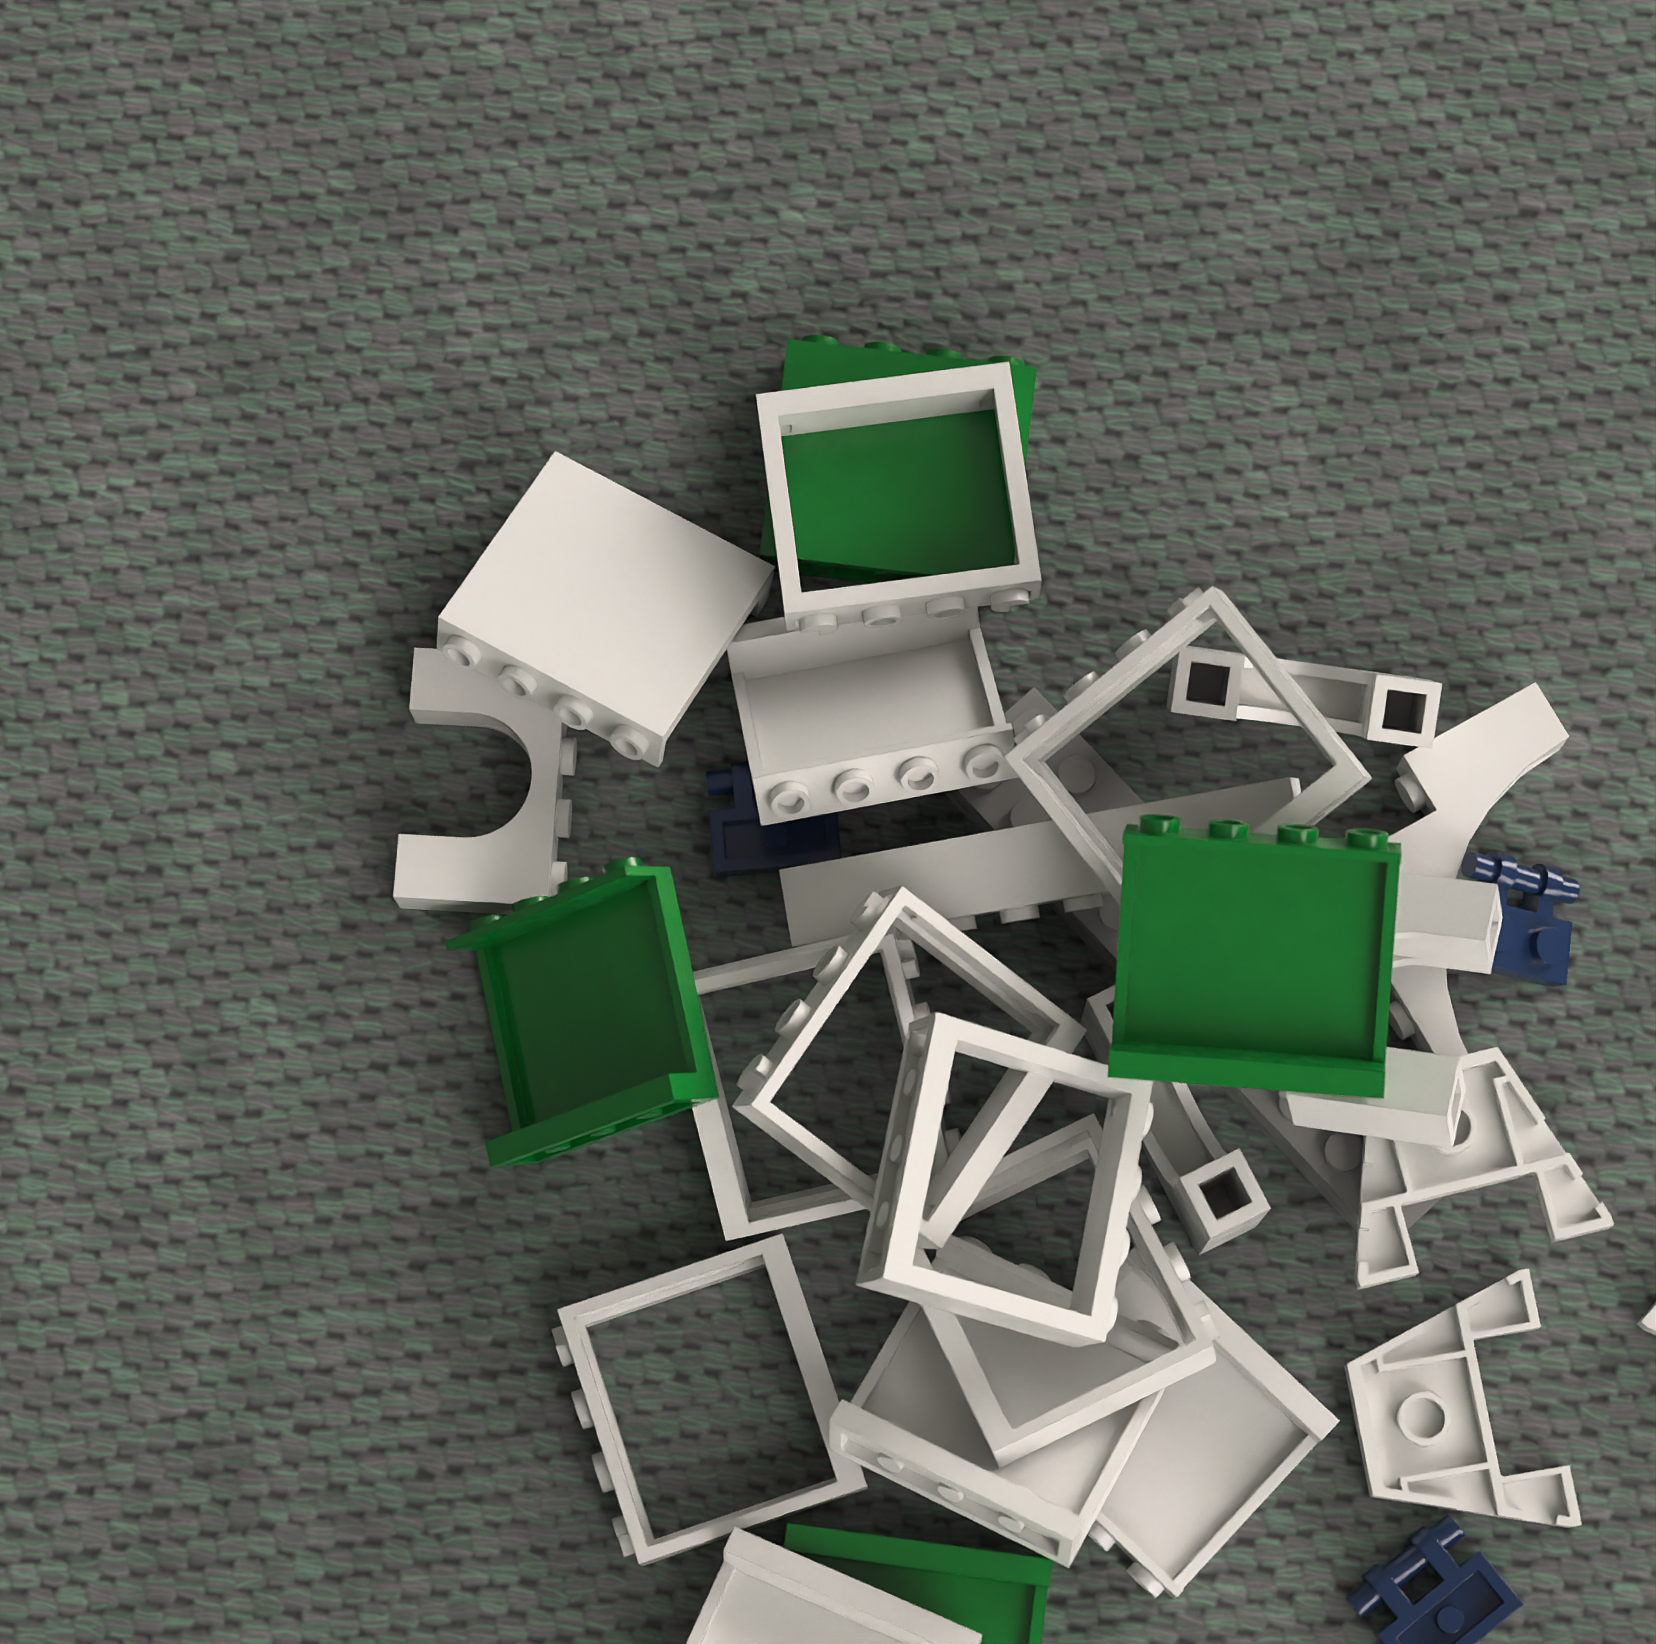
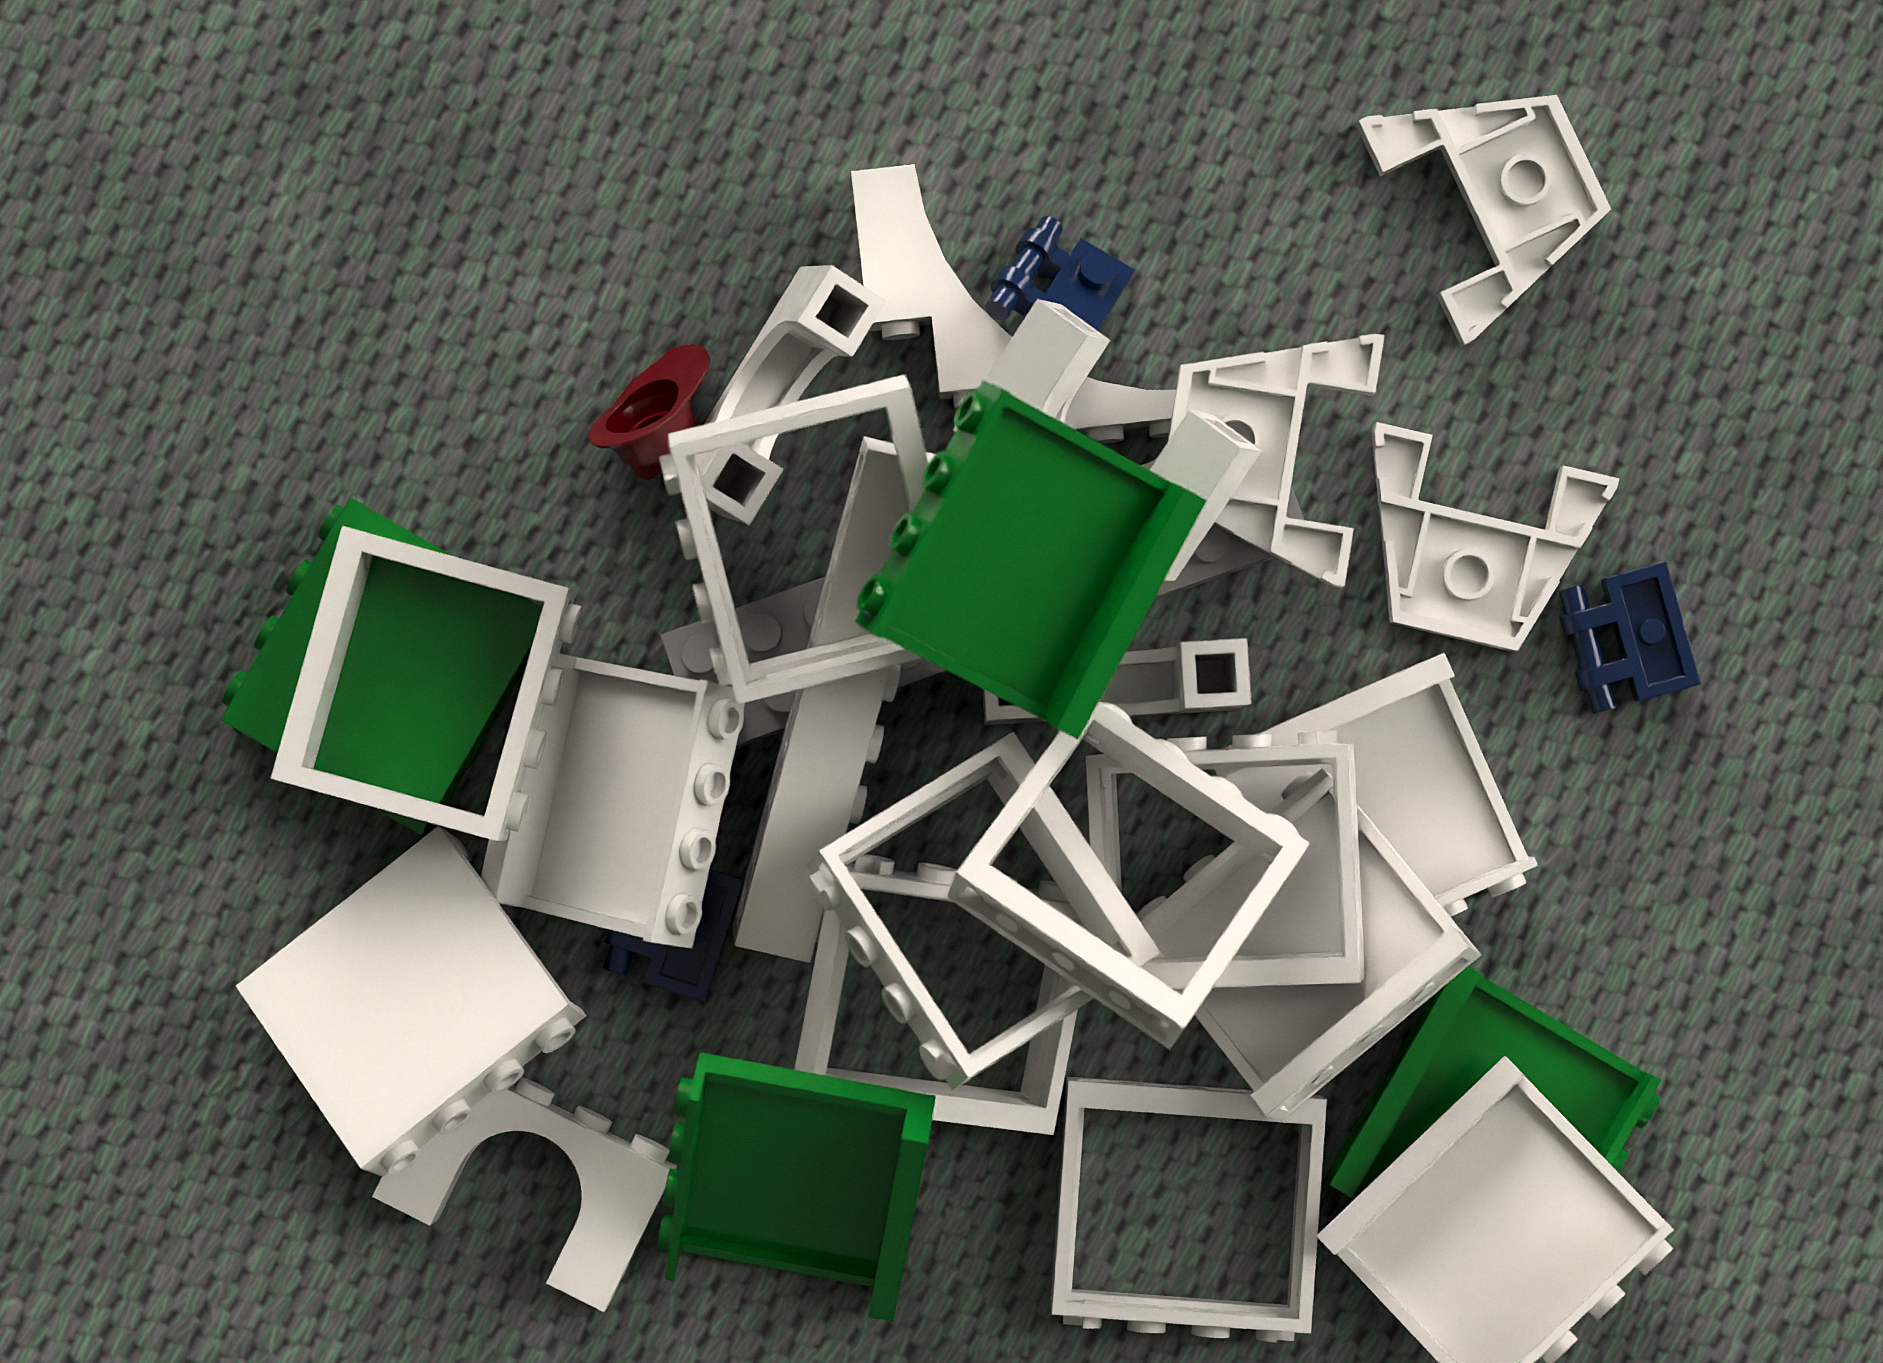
camera: 70 degrees left, 10 degrees up
none -> dark red piece [588,344,710,480]

